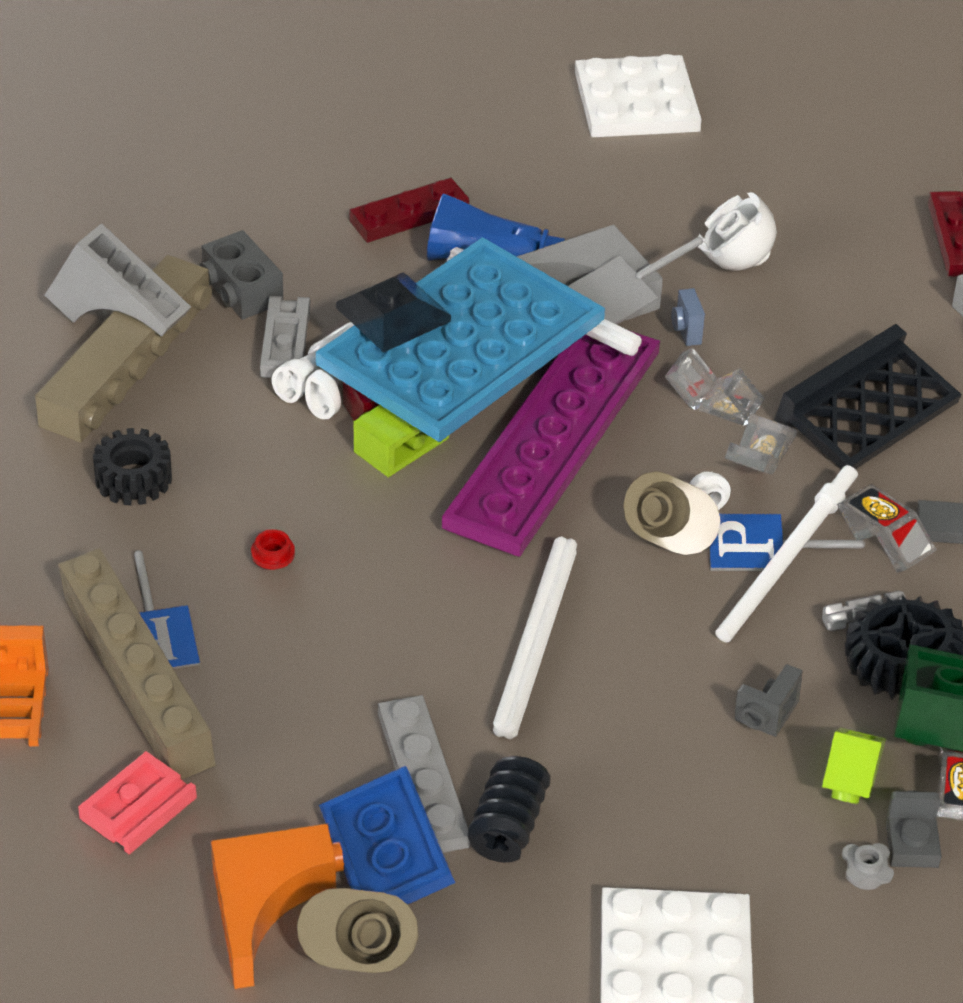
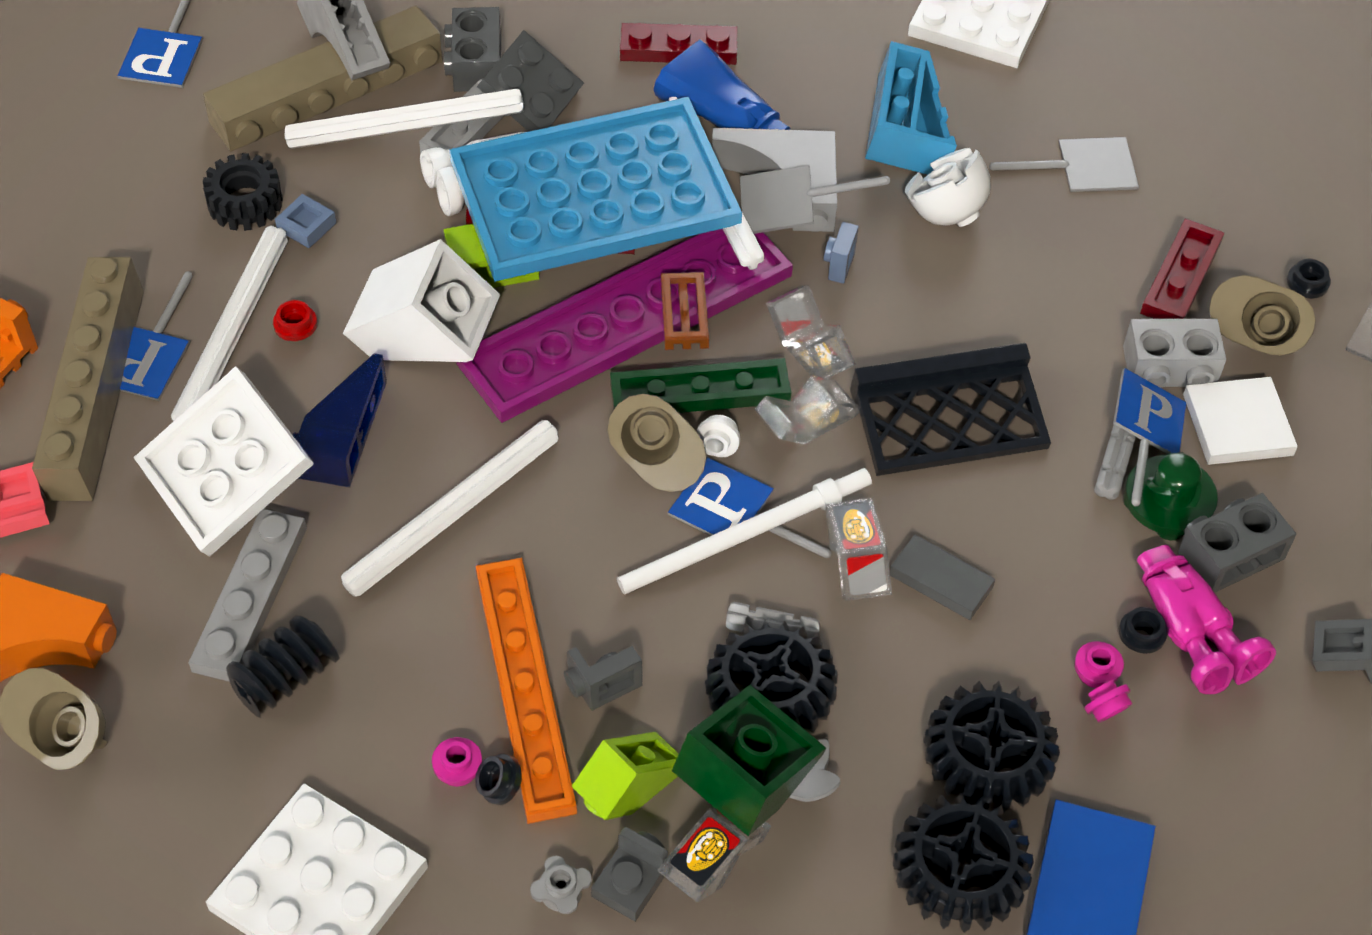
camera: 30 degrees right, 10 degrees up
blue tile [319,765,456,905] -> none
black slope [336,272,451,353] -> none
none -> white plate [133,366,314,557]
none -> white axle [171,225,288,422]
none -> sand blue plate [275,194,336,248]
none -> white axle [284,89,524,149]
none -> clear blue slope [292,353,387,487]
none -> white slope [343,239,500,362]
none -> dark pink plate [432,737,482,787]
none -> black plate [475,754,522,805]
none -> orange tile [476,557,577,824]
none -> dark grey plate [477,30,584,132]
none -> dark green plate [610,358,792,413]
none -> dark orange tile [661,272,709,350]
none -> dark azure wedge [865,41,957,175]
none -> piece [989,137,1139,192]

